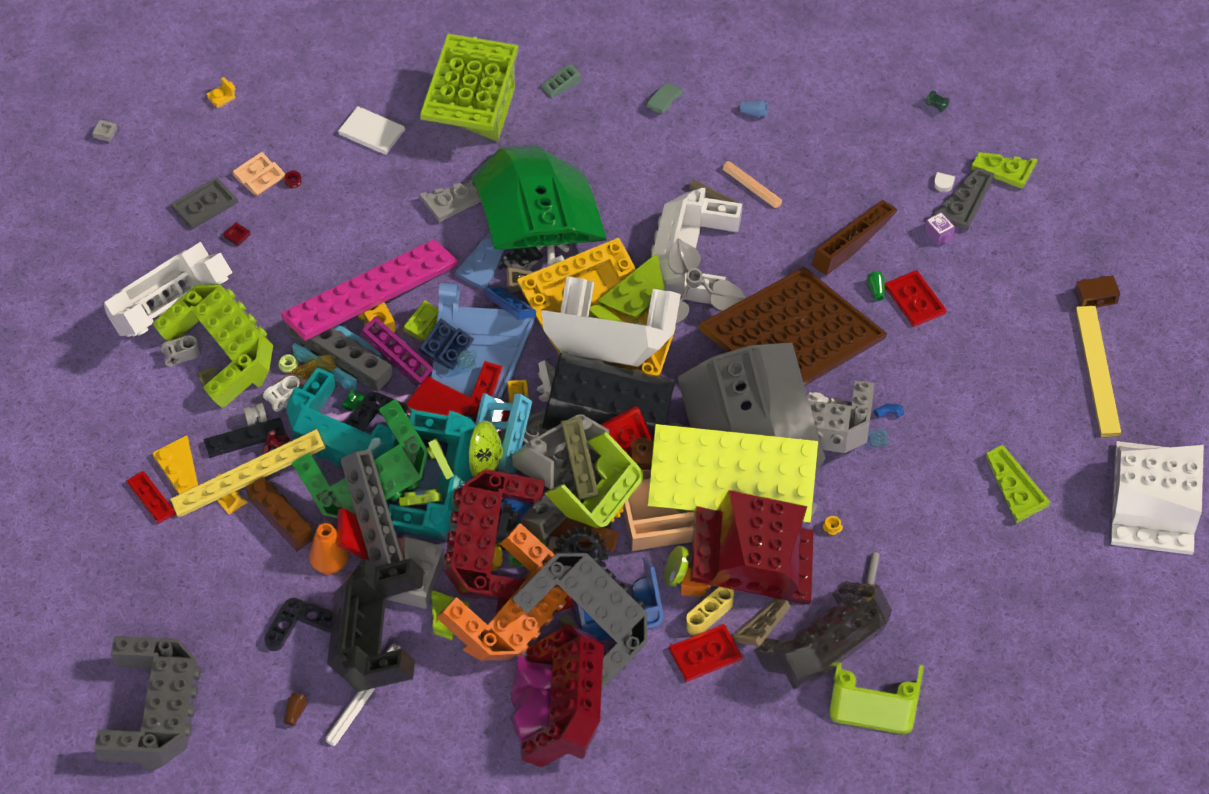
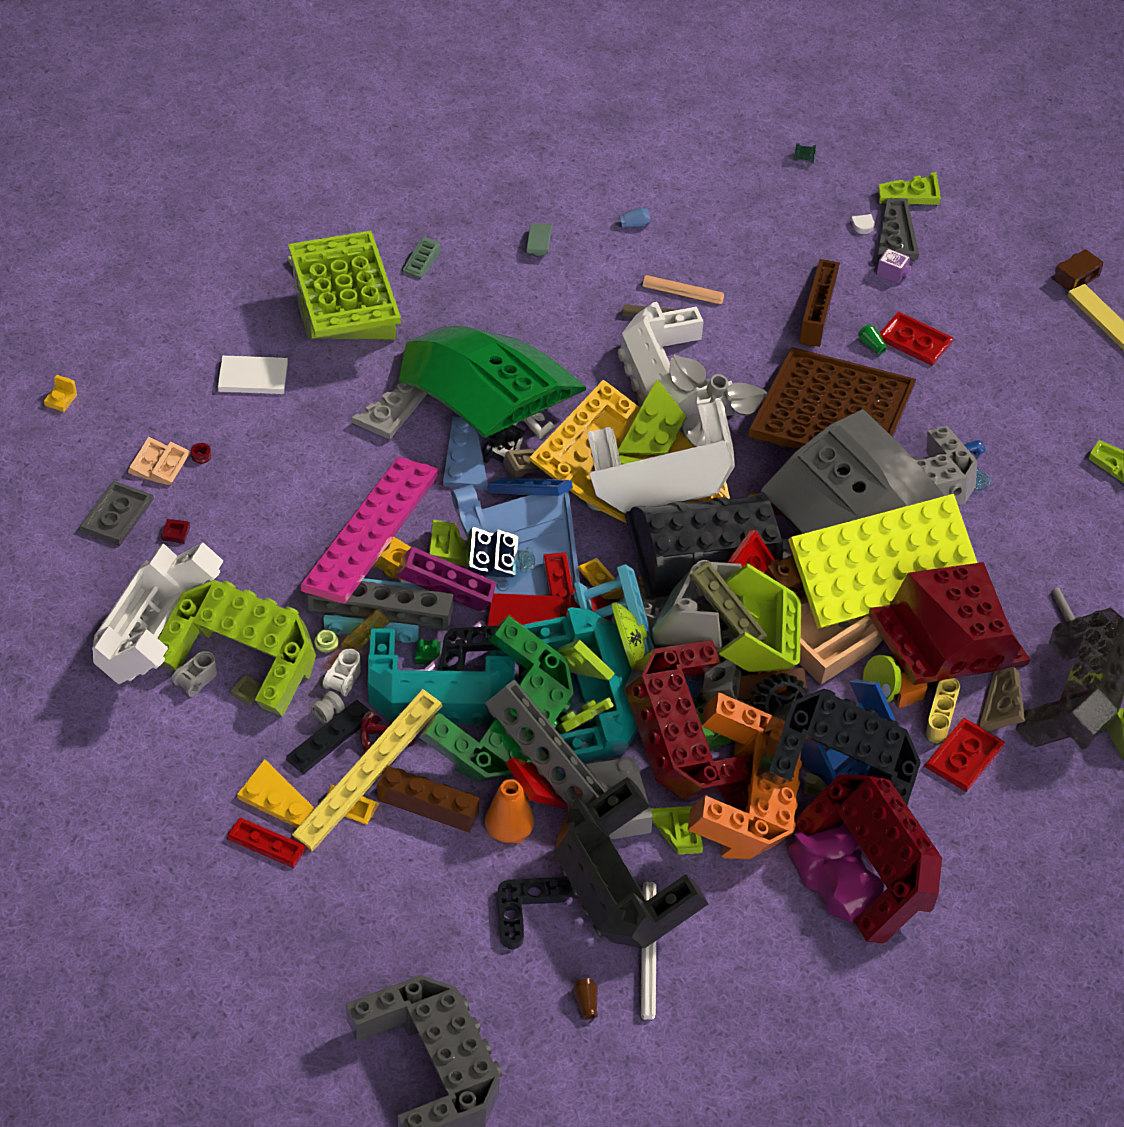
camera: 30 degrees left, 5 degrees down
white plate [537,360,555,402] -> none
yellow plate [822,516,843,535] -> none

